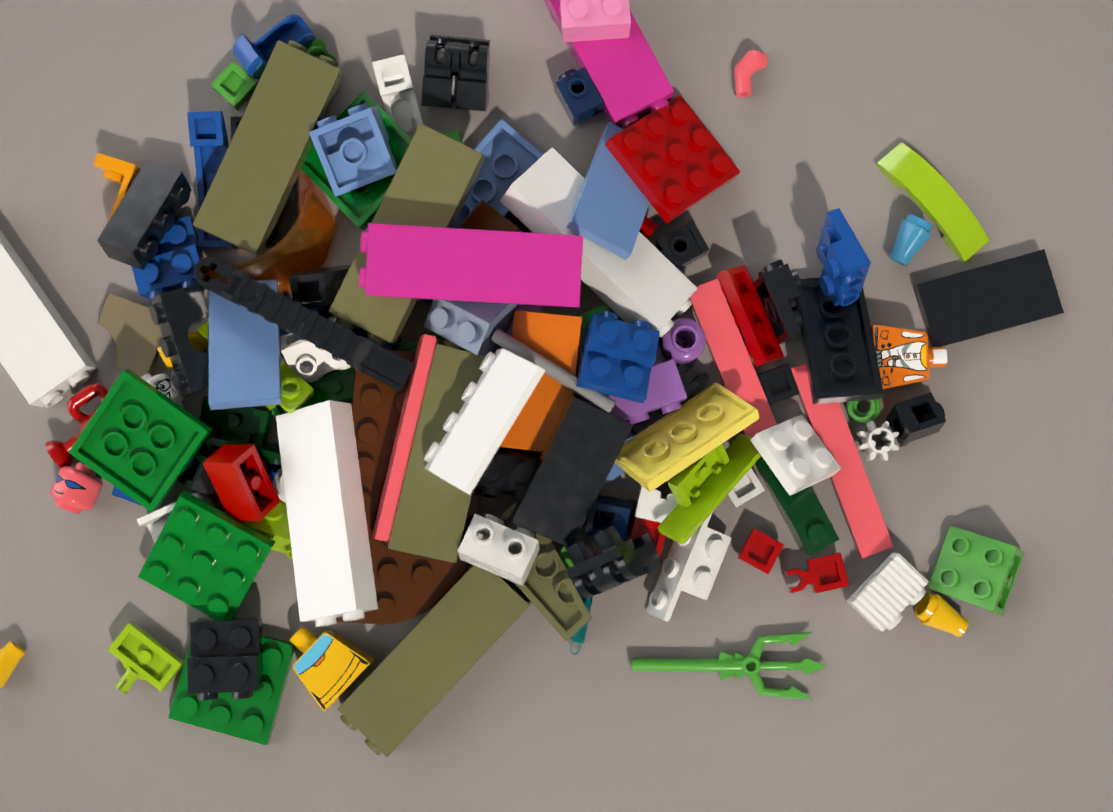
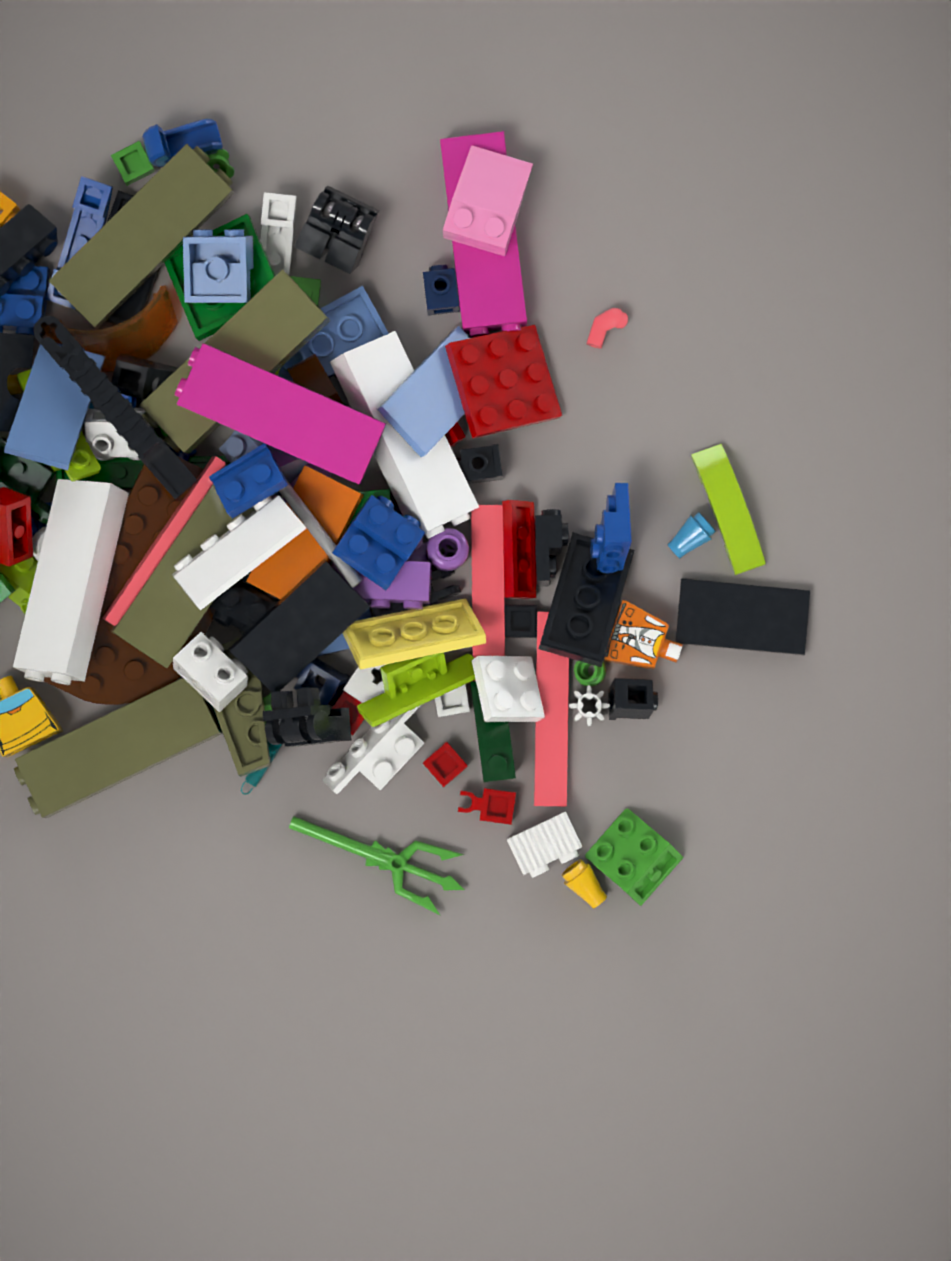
camera: 20 degrees right, 0 degrees up
none -> blue plate [209,443,289,519]

